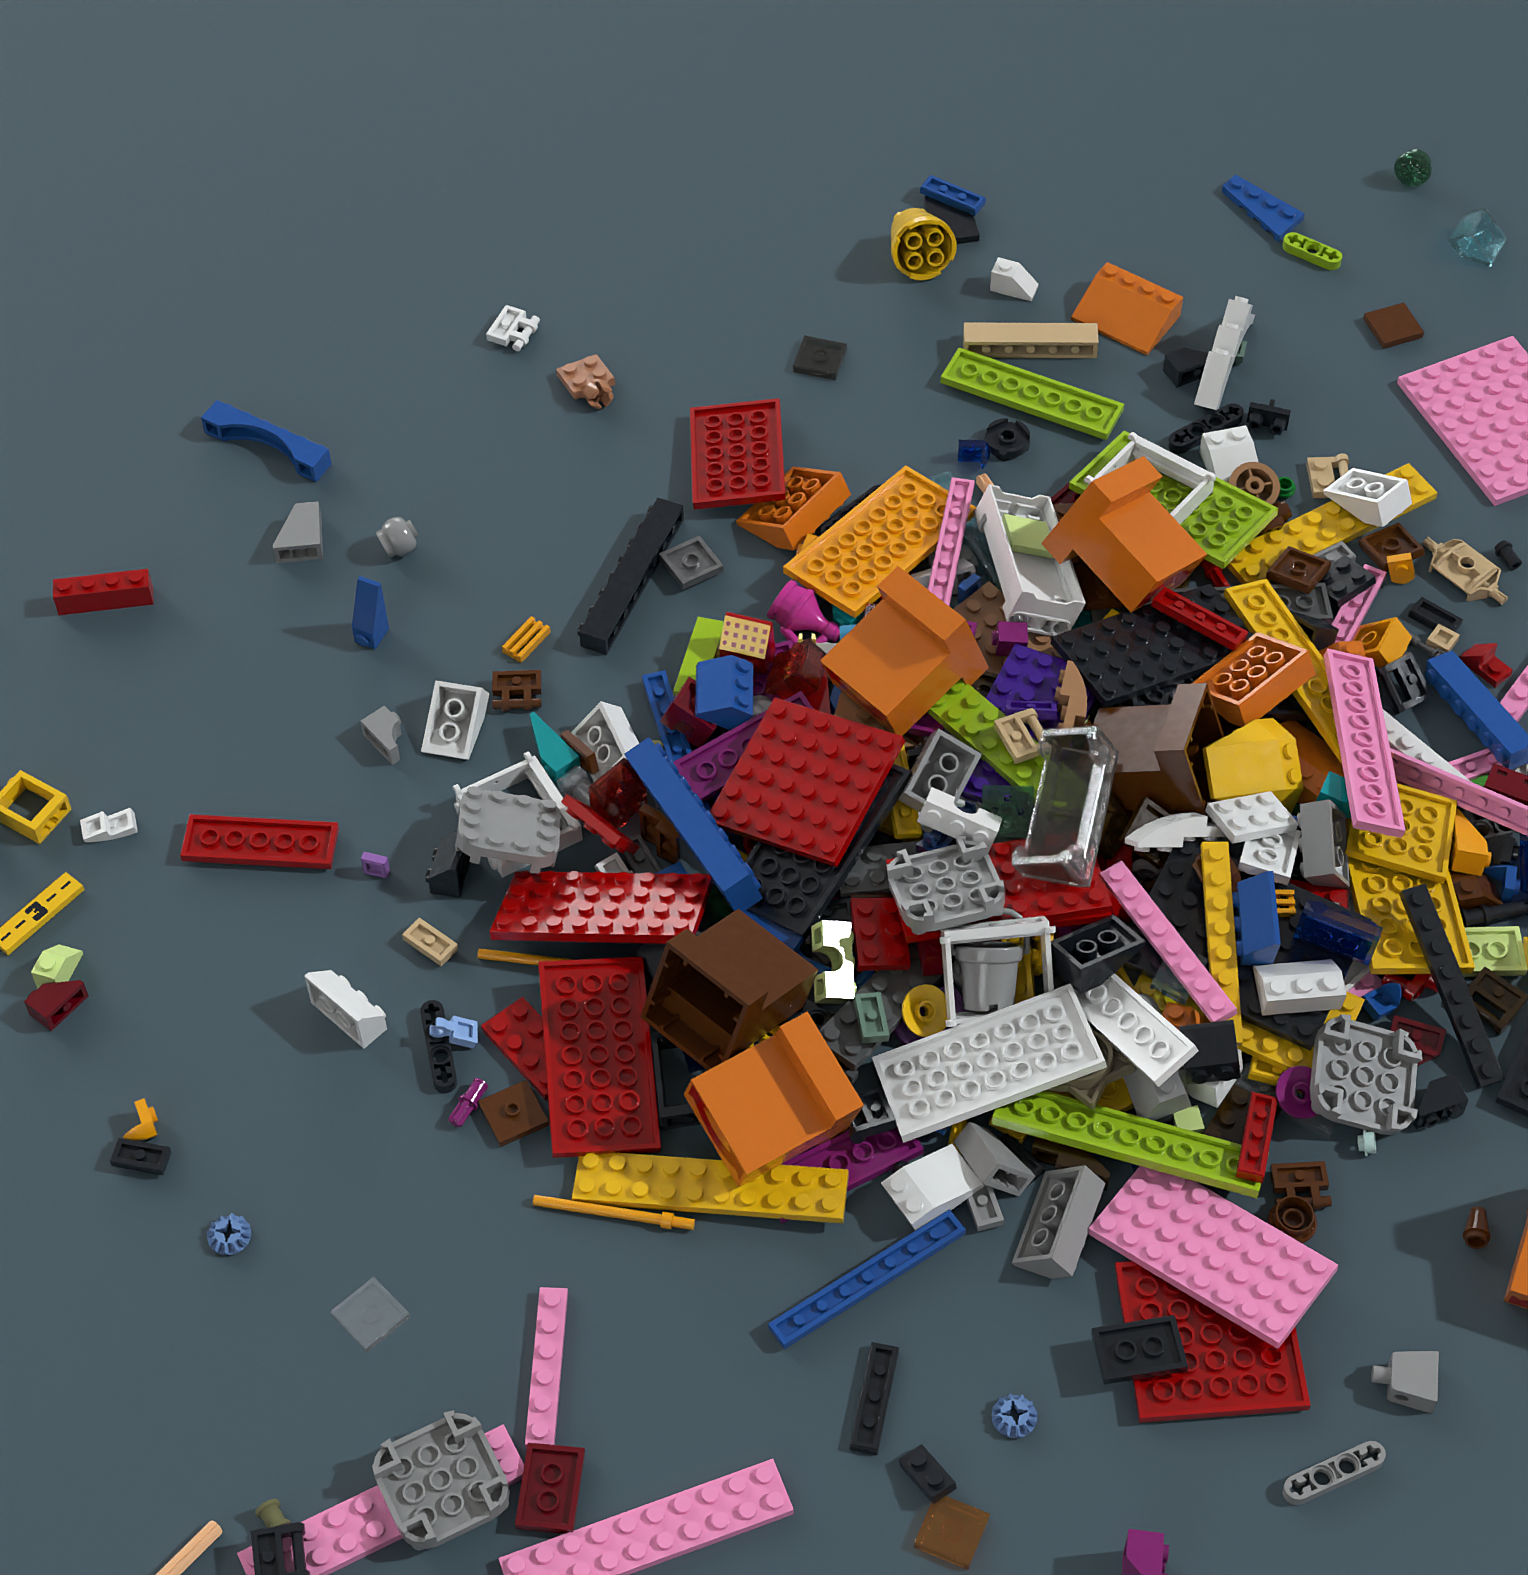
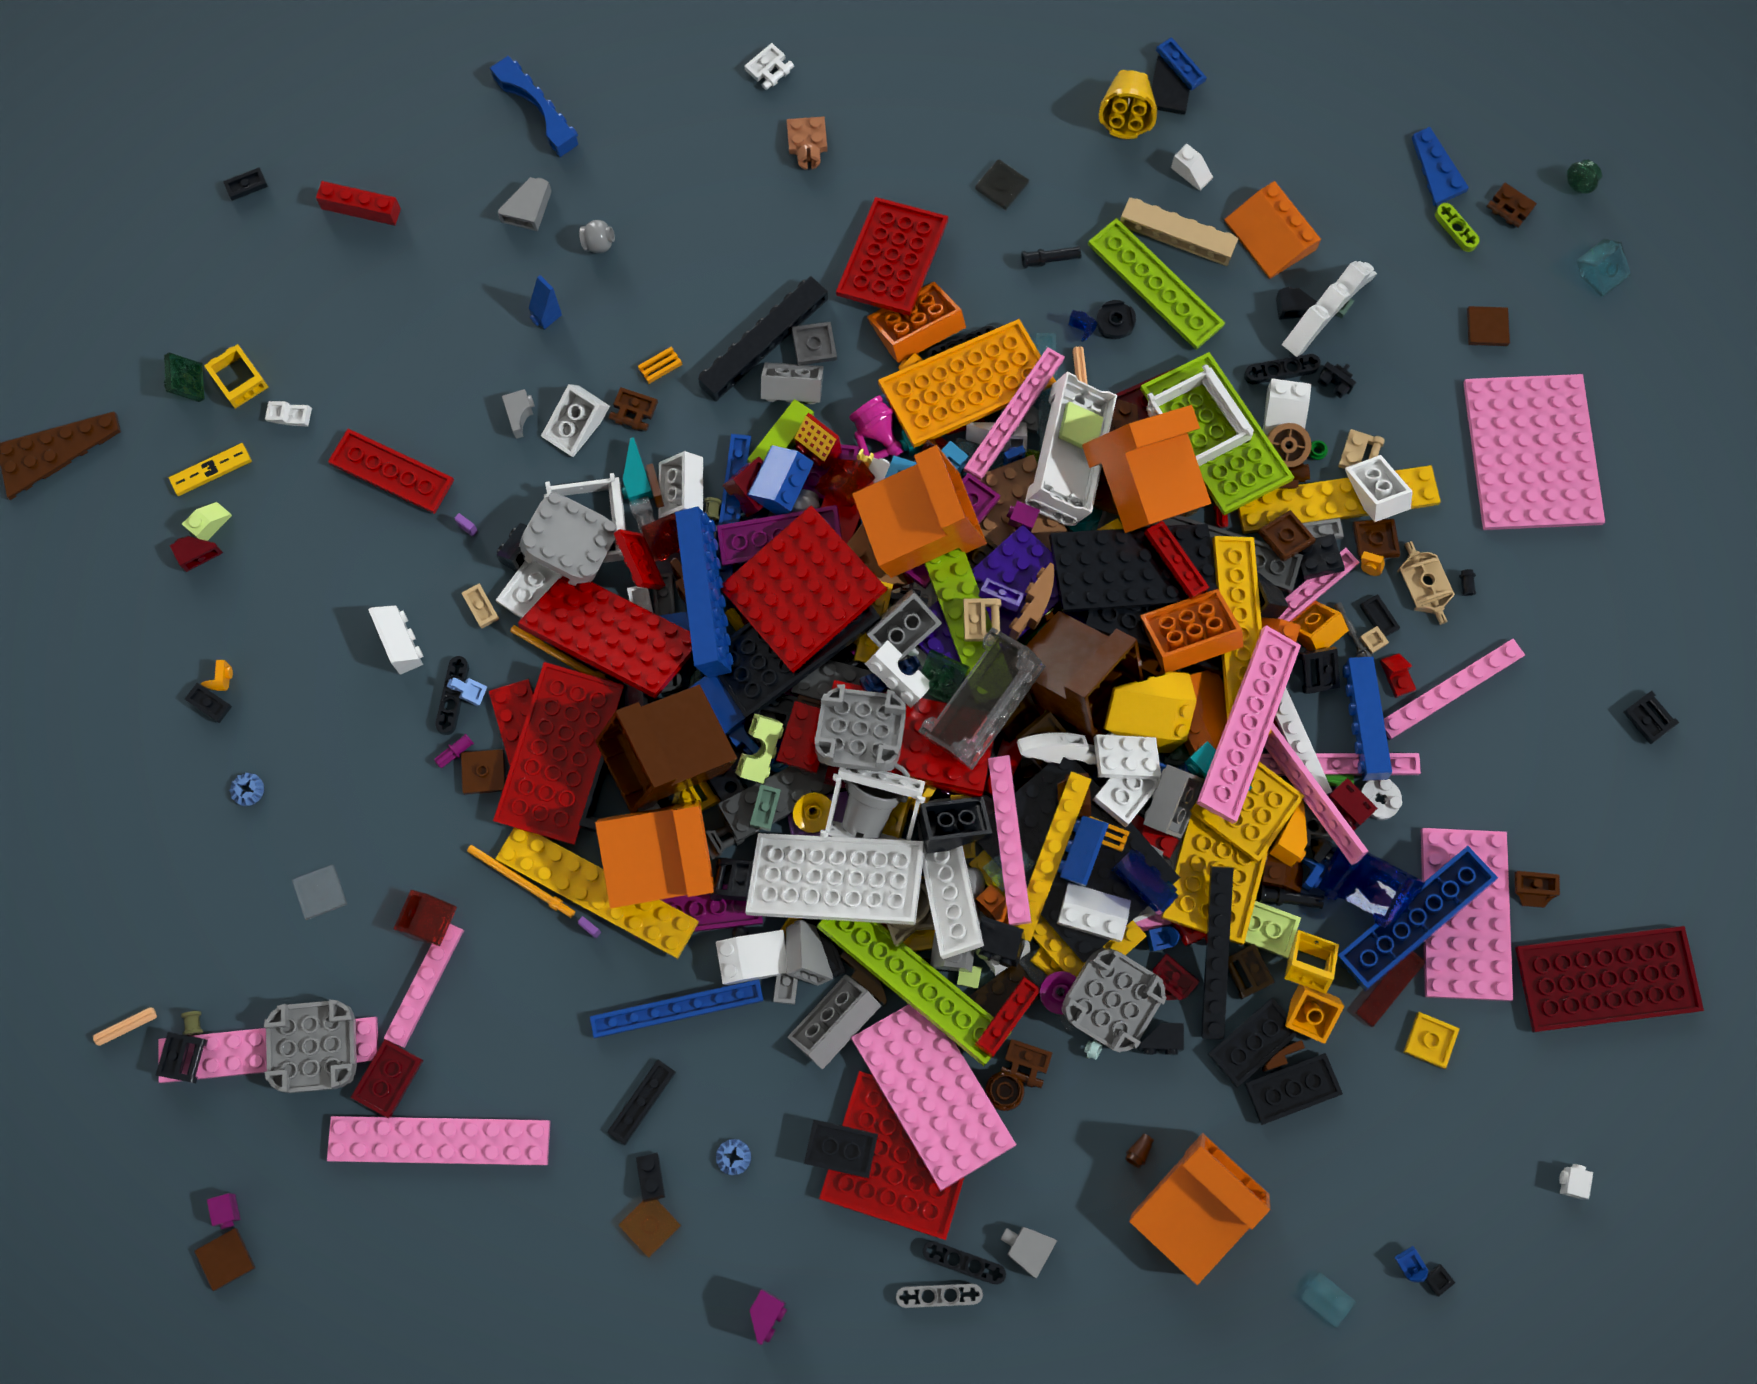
camera: 20 degrees right, 20 degrees up
none -> clear red slope [394,890,457,947]
none -> white plate [496,561,562,618]
none -> medium lavender tile [578,916,601,938]
none -> light grey slope [761,362,824,404]
none -> black beam [923,1241,1006,1285]
none -> black pin [1021,246,1081,269]
none -> reddish brown plate [1486,182,1537,228]

